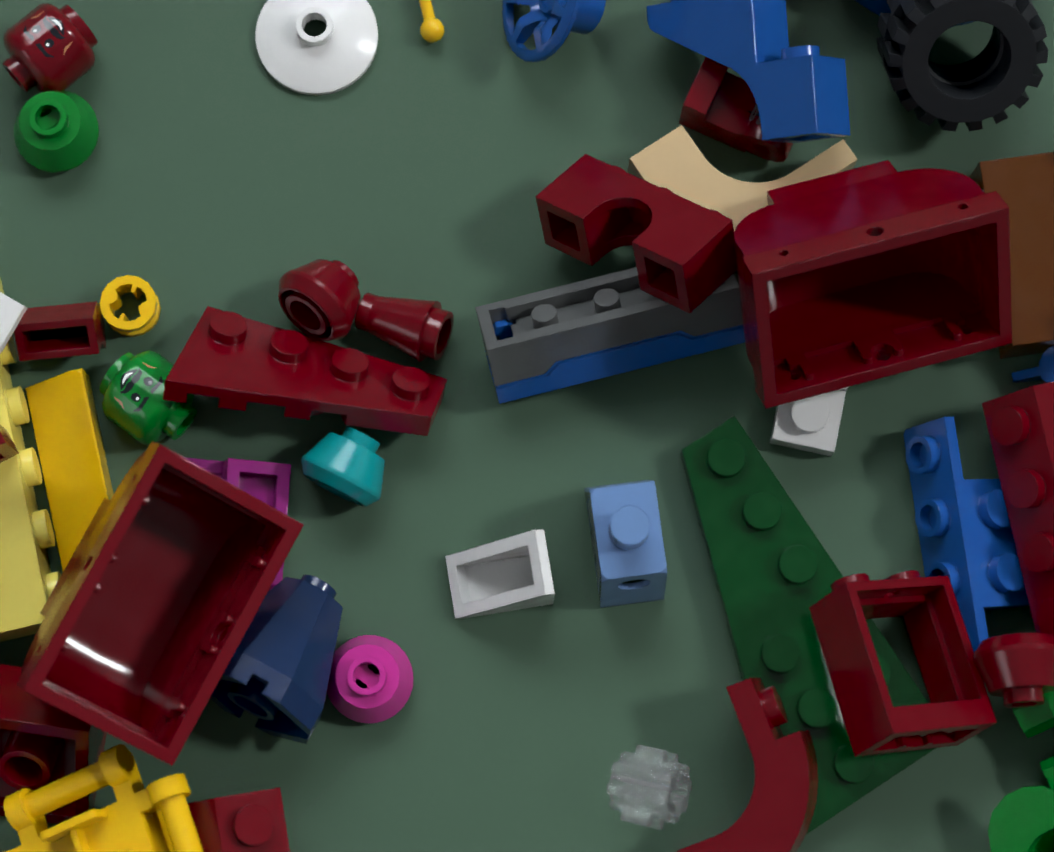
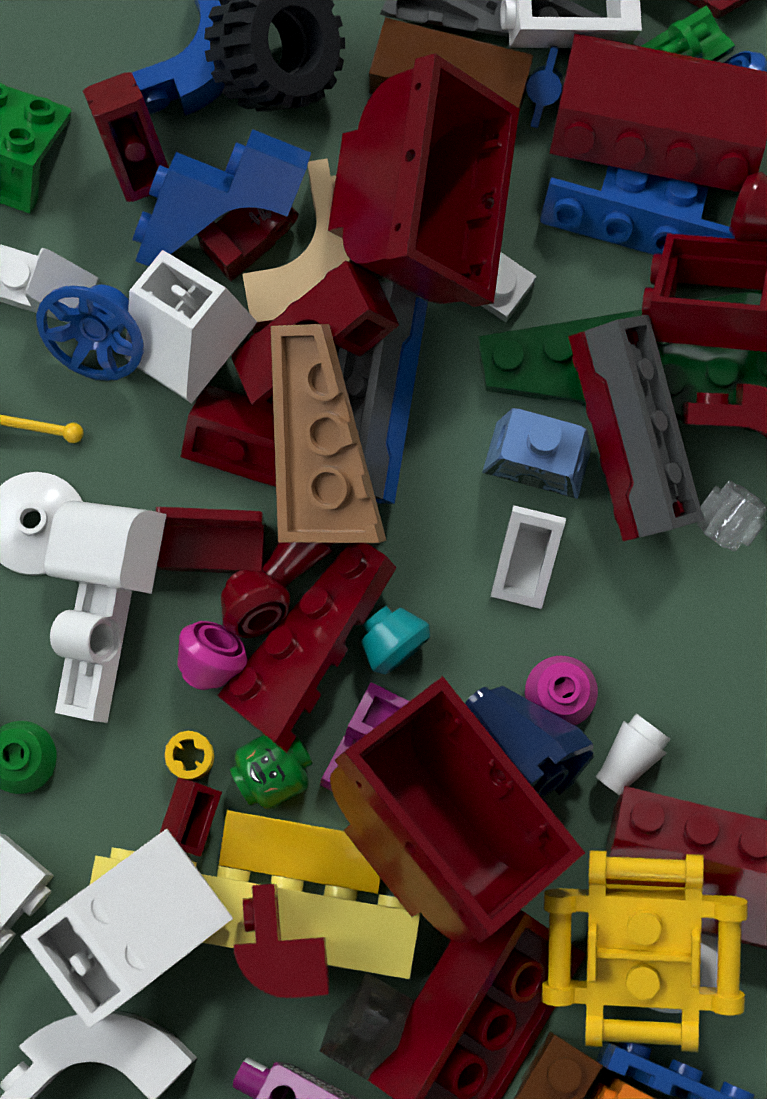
camera: 65 degrees left, 0 degrees up
none -> white plate [44,501,166,723]
none -> white slope [125,250,257,404]
none -> dark red panel [155,507,266,573]
none -> dark pink cone [177,621,247,690]
none -> dark red panel [180,385,276,487]
none -> medium nougat wing [271,324,387,543]
none -> dark grey piece [568,315,704,541]
none -> white cone [595,713,671,795]

